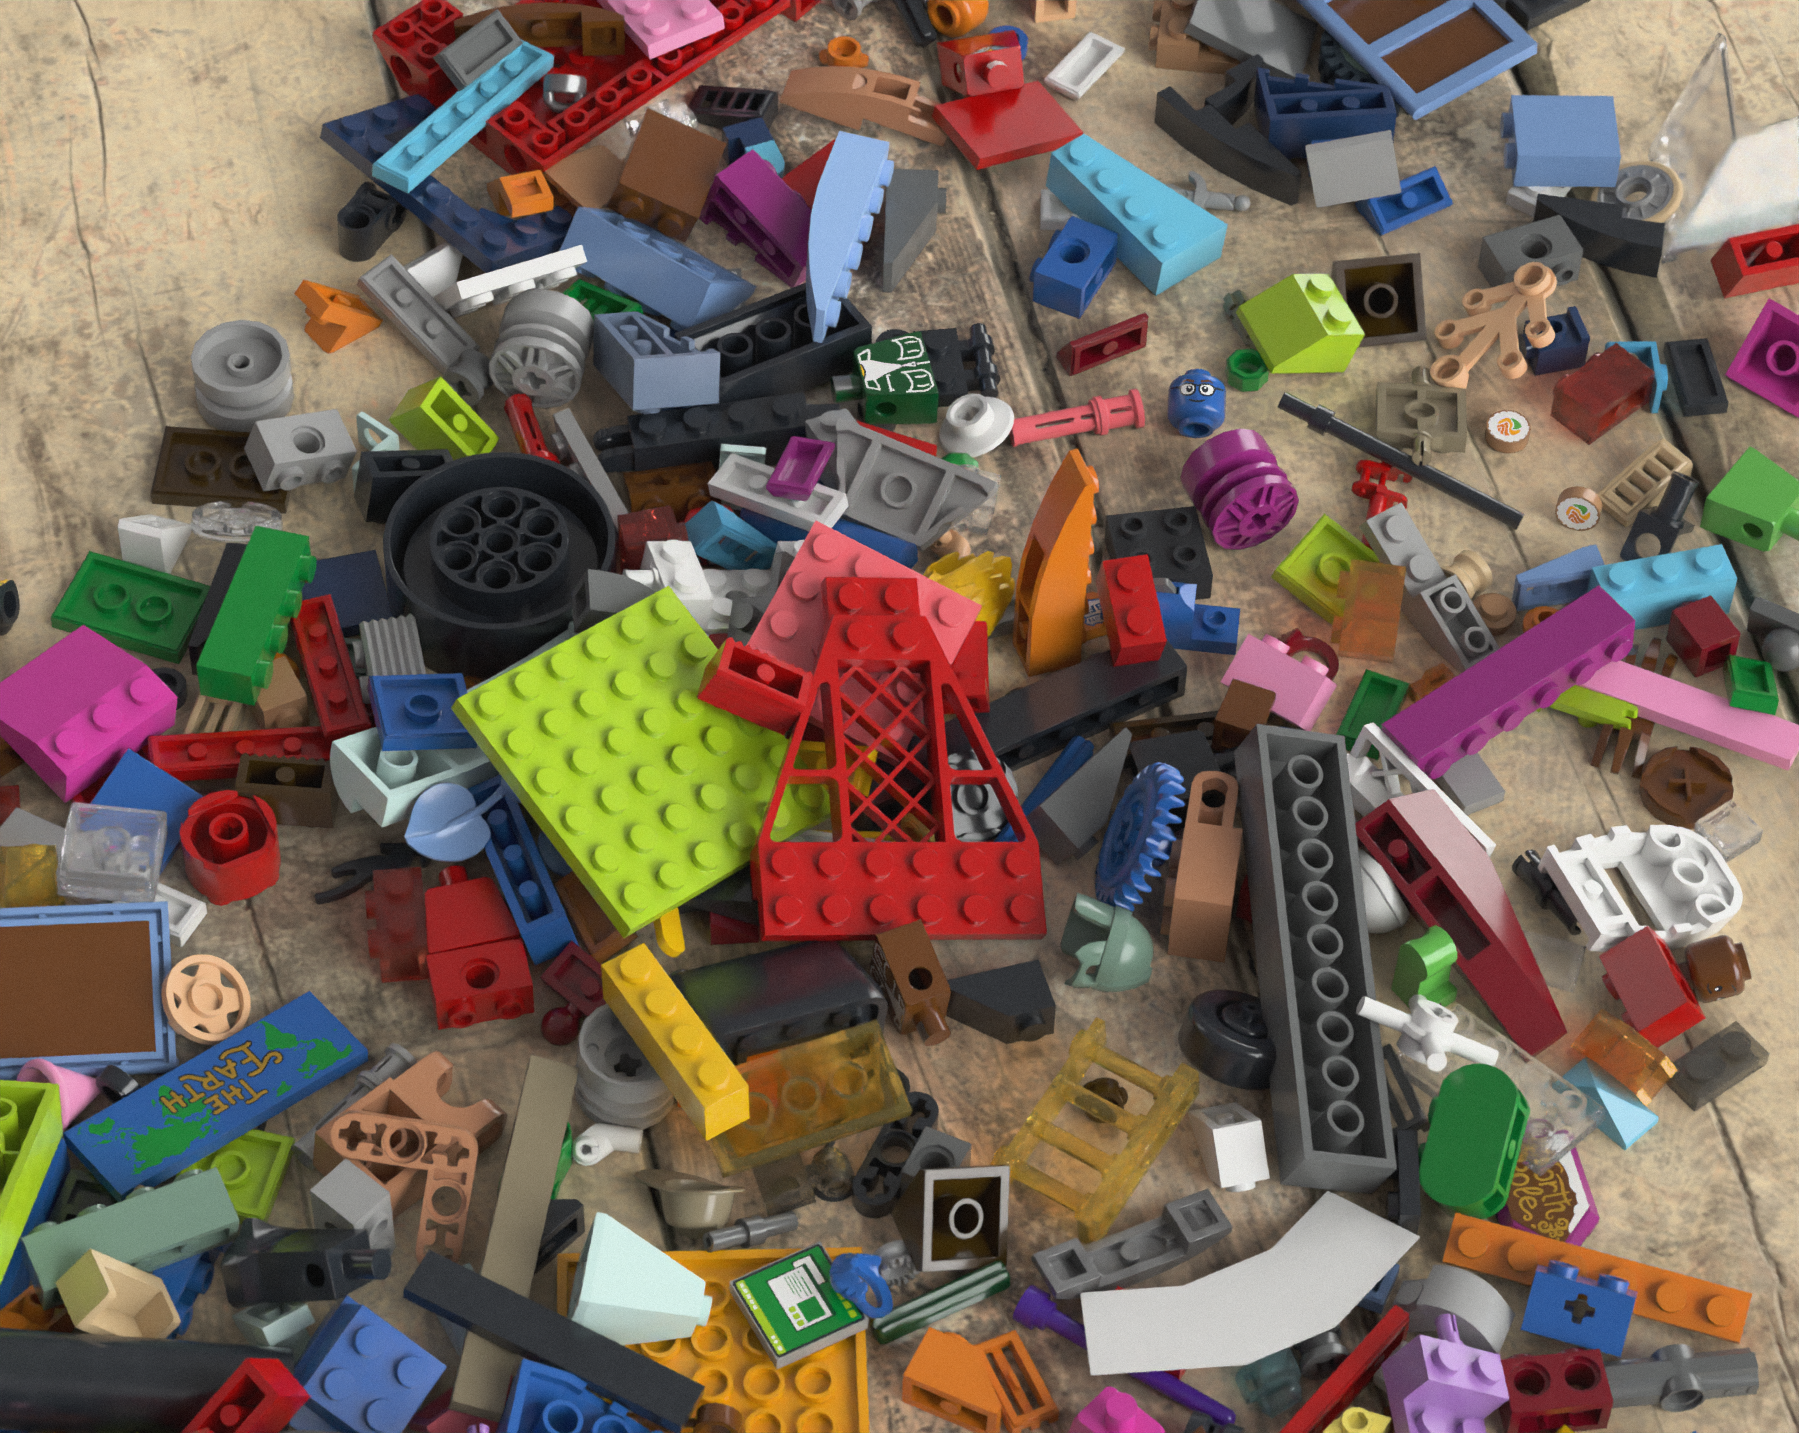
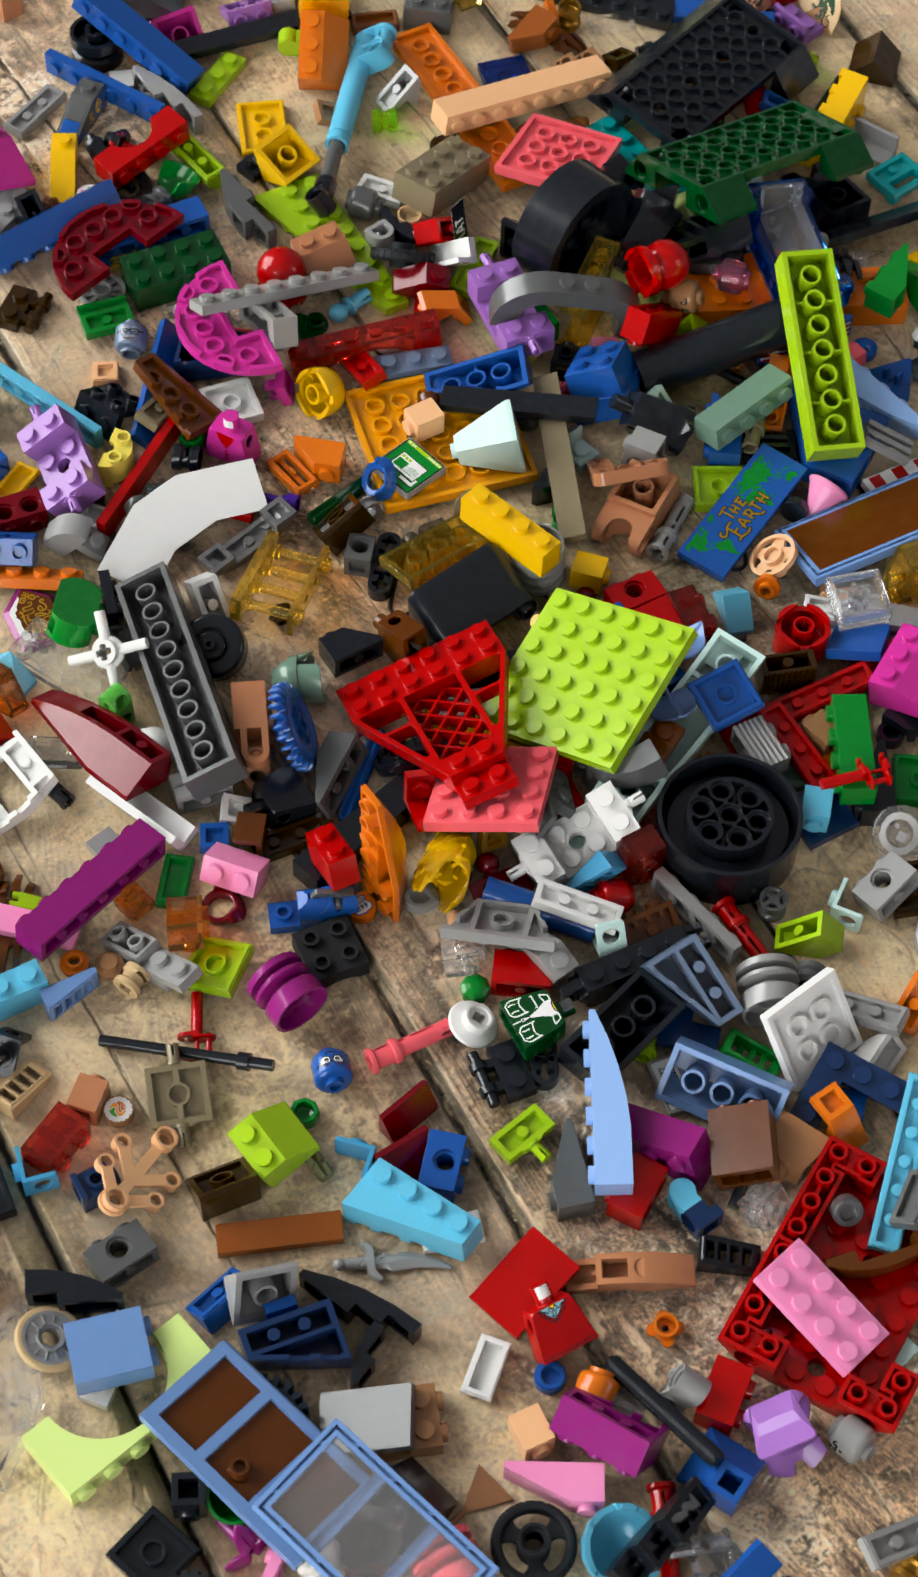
camera: 165 degrees right, 5 degrees up
tan panel [56,1248,181,1339] -> none
black slope [354,449,454,524] -> none
red brick [697,637,813,736] -> none
dark grey bar [703,1211,798,1252] -> none
magenta tile [766,436,835,502] -> none
tile [1555,486,1602,531] -> none
none -> yellowish green arch [22,1313,211,1506]
none -> nougat brick [66,1072,111,1126]
none -> dark orange tile [215,1210,344,1258]
none -> dark azure bracket [335,1136,376,1179]
none -> dark red slope [373,1124,429,1181]
none -> light nougat brick [402,397,445,443]
none -> lime plate [489,1103,555,1166]
none -> yellow brick [569,550,612,595]
none -> medium azure slope [712,587,754,636]
none -> orange plate [753,573,781,599]
none -> medium azure brick [801,784,834,833]
none -> red piece [819,752,893,790]

